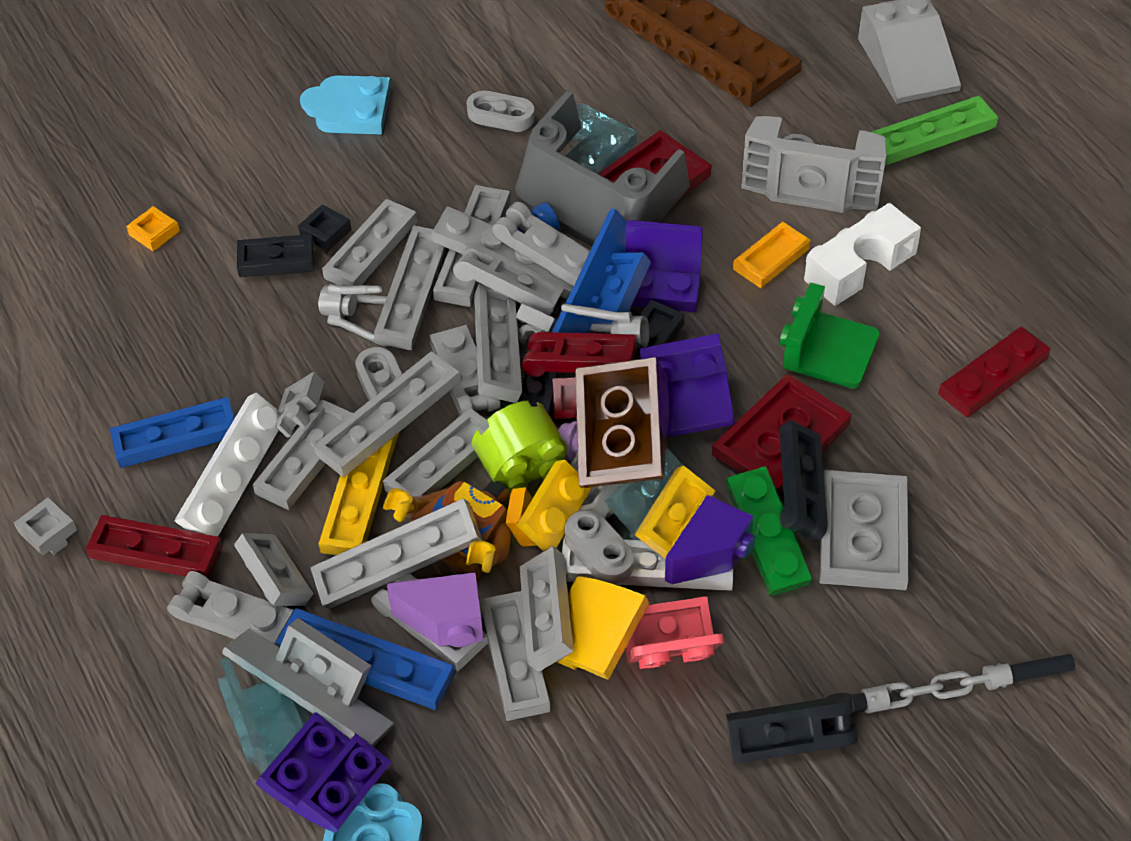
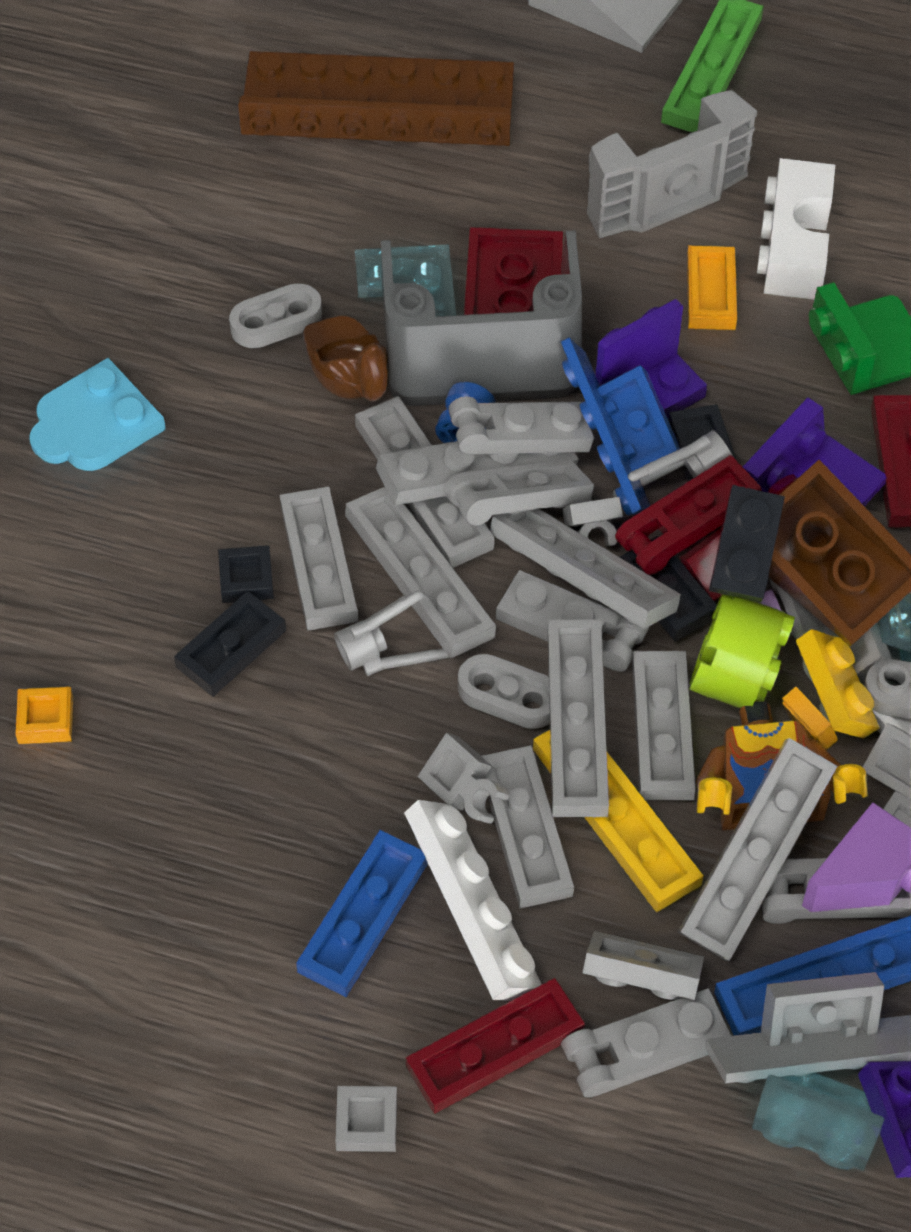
camera: 45 degrees left, 5 degrees up
none -> reddish brown hair [303,316,388,401]
none -> black plate [709,485,785,603]

